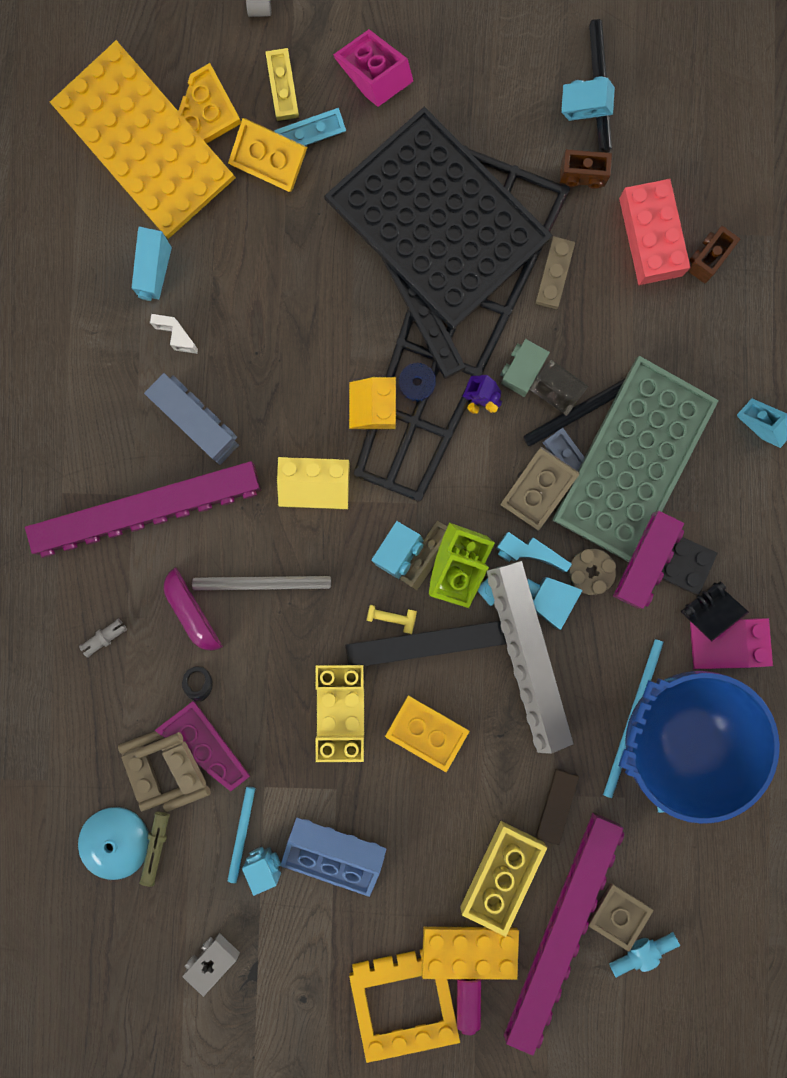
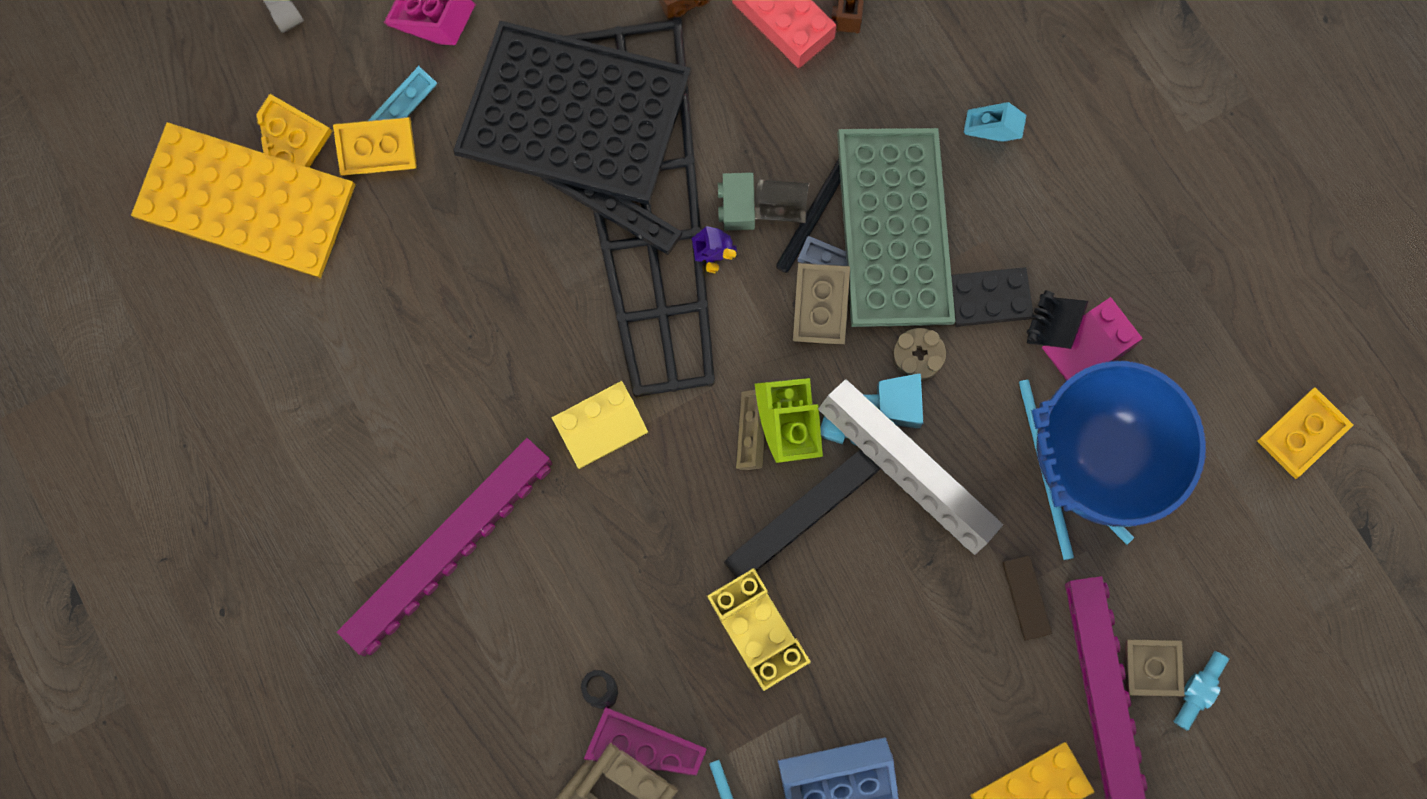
camera: 25 degrees left, 10 degrees down
light grey pin [79,618,127,658] -> none
medium azure slope [132,227,172,301] -> none
sand blue piece [144,373,239,465] -> none
white slope [150,314,198,354] -> none
magenta brick [164,567,223,651] -> none
light grey axle [192,576,331,590] -> none
light yellow plate [266,48,299,121] -> none
yellow slope [349,377,396,429] -> none
light yellow piece [367,605,417,634] -> none
medium azure brick [372,521,424,579] -> none
yellow plate [385,695,470,772] -> none
clear blue piece [399,363,436,401] -> none
light yellow brick [460,821,547,937] -> none
medium azure slope [496,532,572,573] -> none
dark tan plate [535,236,575,309] -> none
magenta brick [613,511,684,609] -> none

